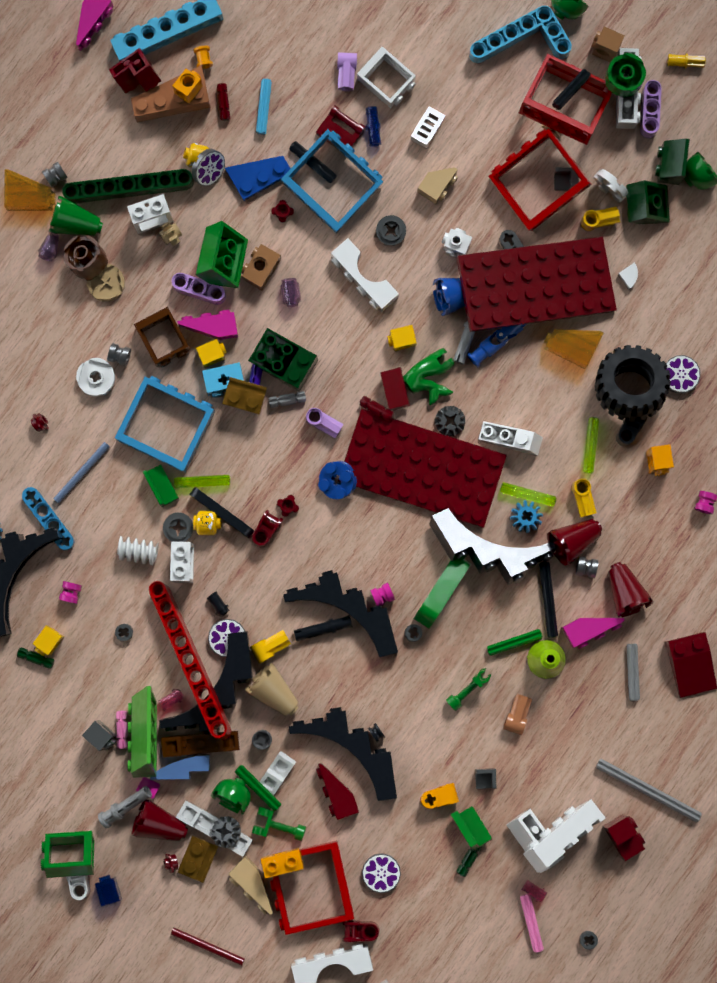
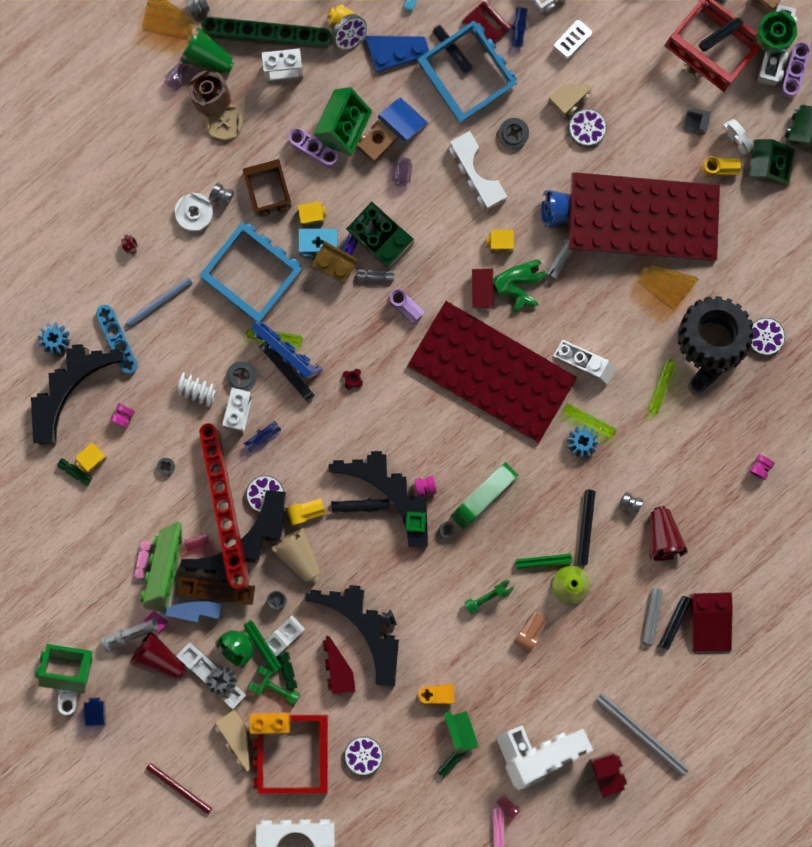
camera: 10 degrees right, 0 degrees up
dark grey brick [82,720,117,751] -> none
green panel [143,464,179,507] -> none
tan gear [159,222,182,246] -> none
dark red plate [163,854,178,873] -> none
dark pink slope [177,310,238,340] -> none
pearl gold plate [177,836,219,883] -> none
yellow head [193,511,221,536] -> none
black pin [207,591,230,617] -> none
dark red piece [252,510,283,548] -> none
dark red plate [271,200,294,223] -> none
blue plate [318,461,357,500] -> none
dark red piece [342,920,380,942] -> none
dark red axle [360,396,394,422] -> none
arch [429,508,556,585] -> none
dark grey gear [435,406,465,436] -> none
white brick [442,228,472,257] -> none
blue piece [467,324,527,368] -> none
dark grey panel [475,768,497,789] -> none
red window [488,128,592,231] -> none
dark grey beam [499,230,524,249] -> none
dark red cone [547,519,602,566] -> none
dark pink slope [561,618,625,649] -> none
yellow piece [571,479,597,517] -> none
white tile [618,262,638,289] -> none
light orange brick [646,444,674,476] -> none
none -> clear blue pin [243,421,281,453]
none -> blue wing [251,321,323,378]
none -> dark green axle [278,652,298,690]
none -> blue slope [378,97,428,143]
none -> green tile [405,512,426,533]
none -> tile [569,109,607,147]
none -> black axle [659,596,692,650]

